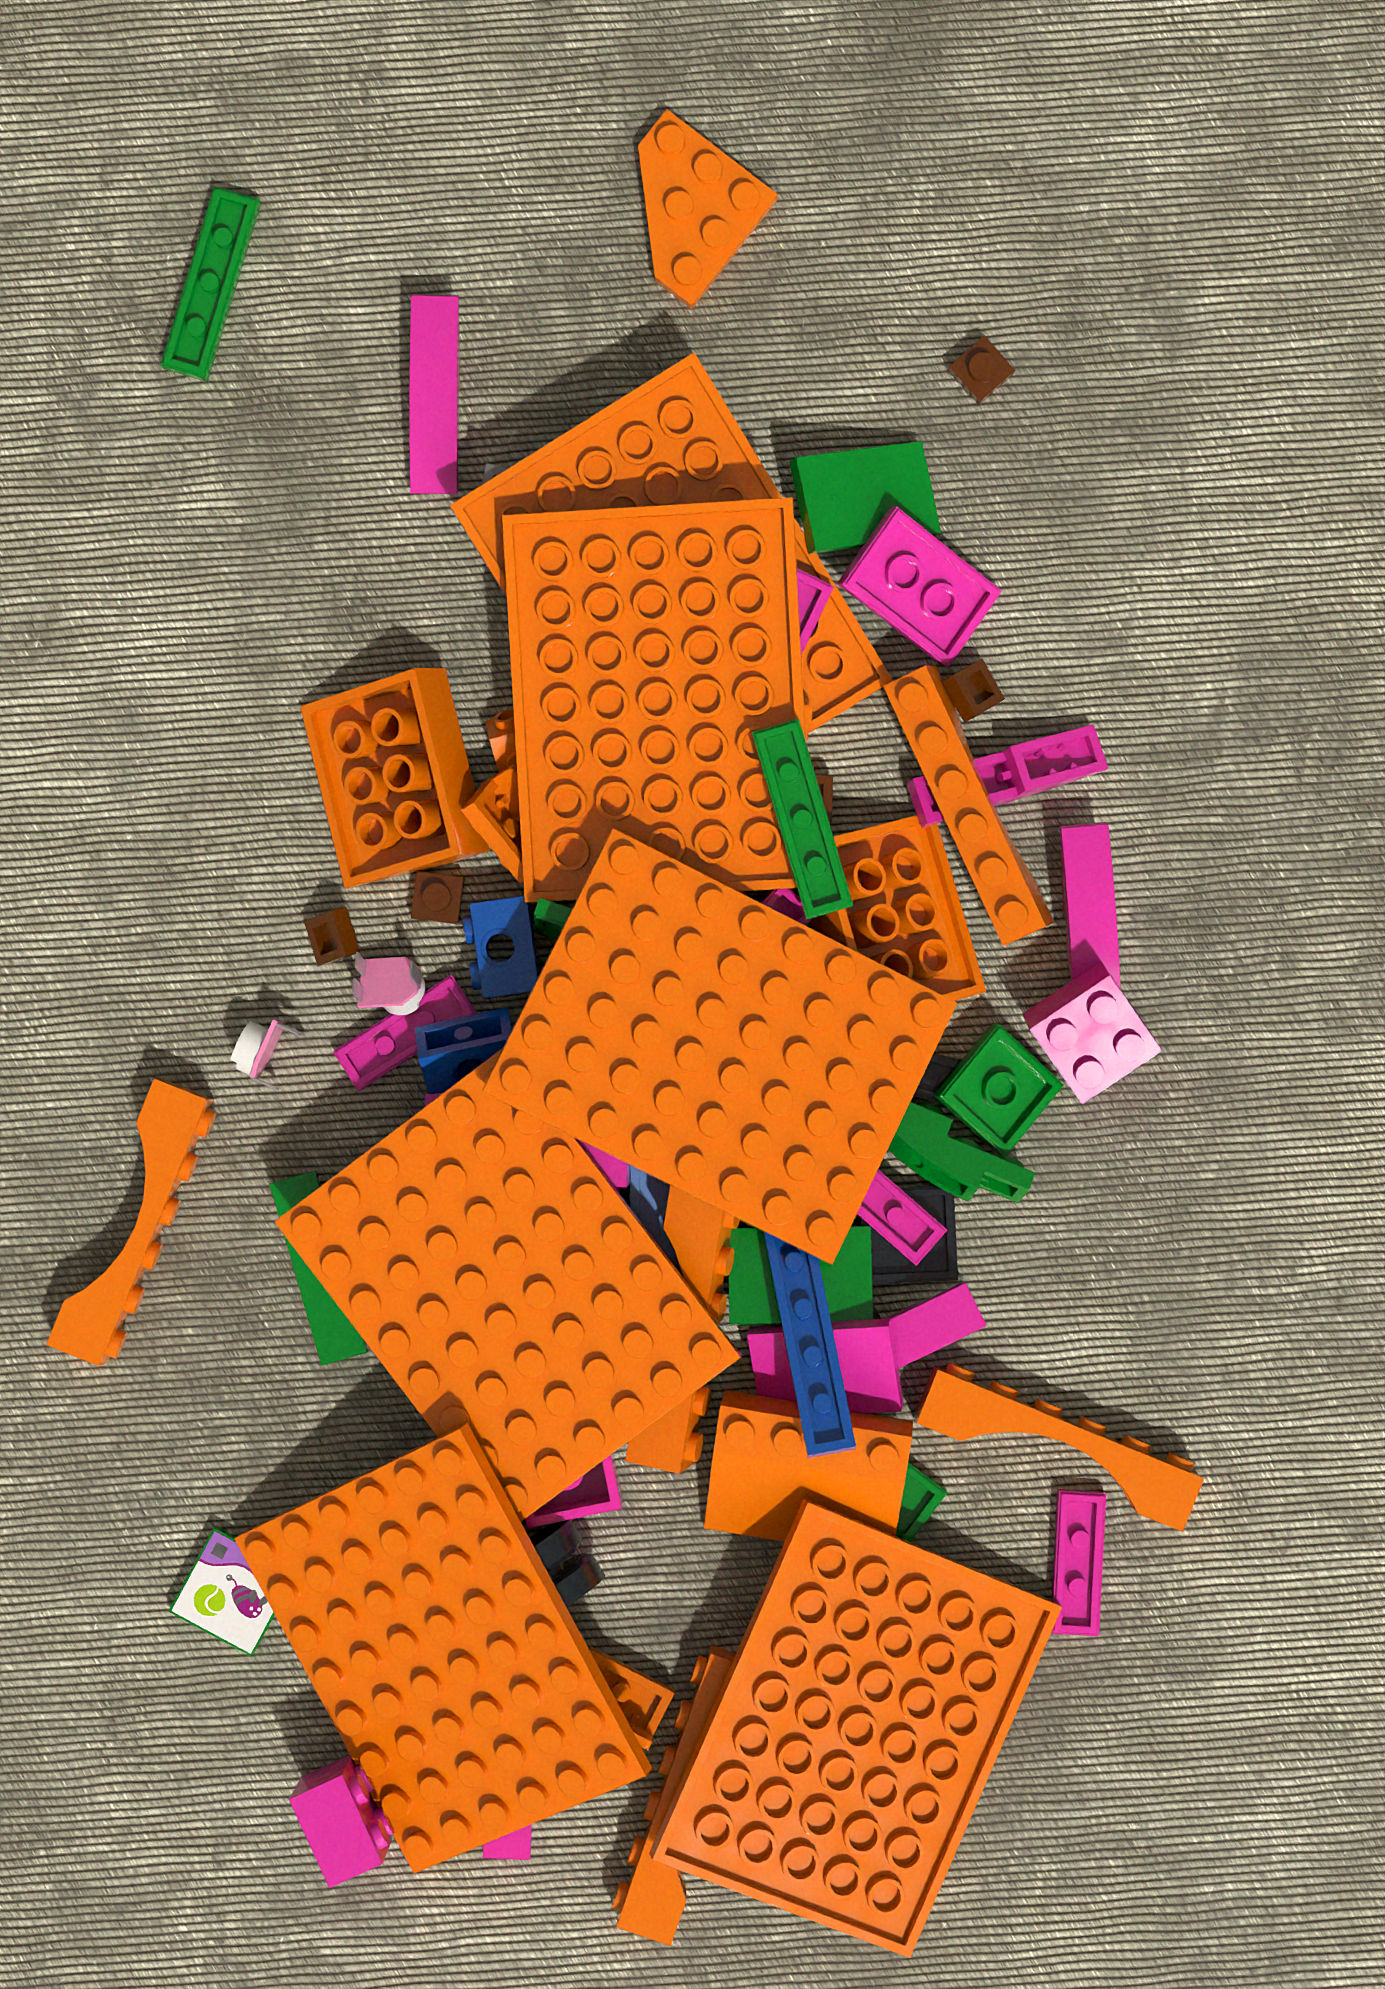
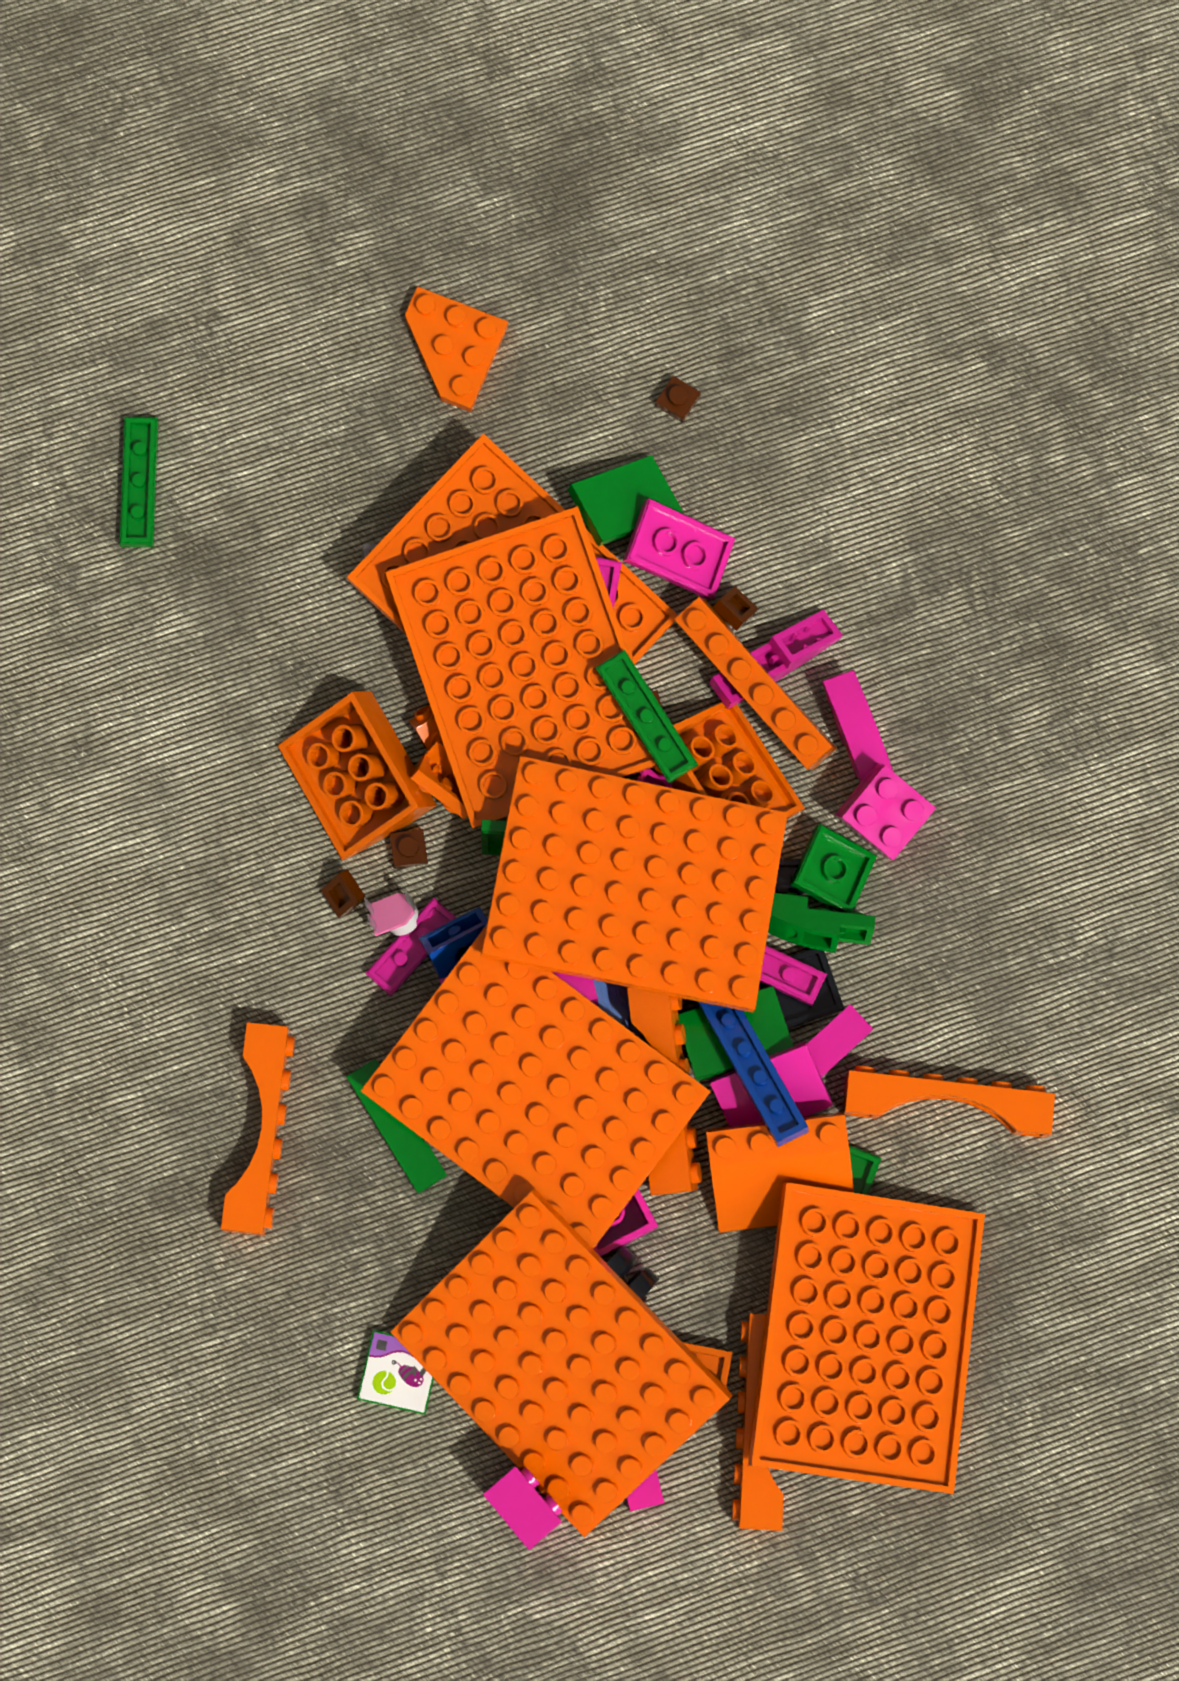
camera: 20 degrees left, 10 degrees down
piece [230,1019,306,1090] -> none
dark pink slope [409,294,460,494] -> none
blue brick [463,896,539,999] -> none
dark pink tile [1051,1489,1106,1636] -> none

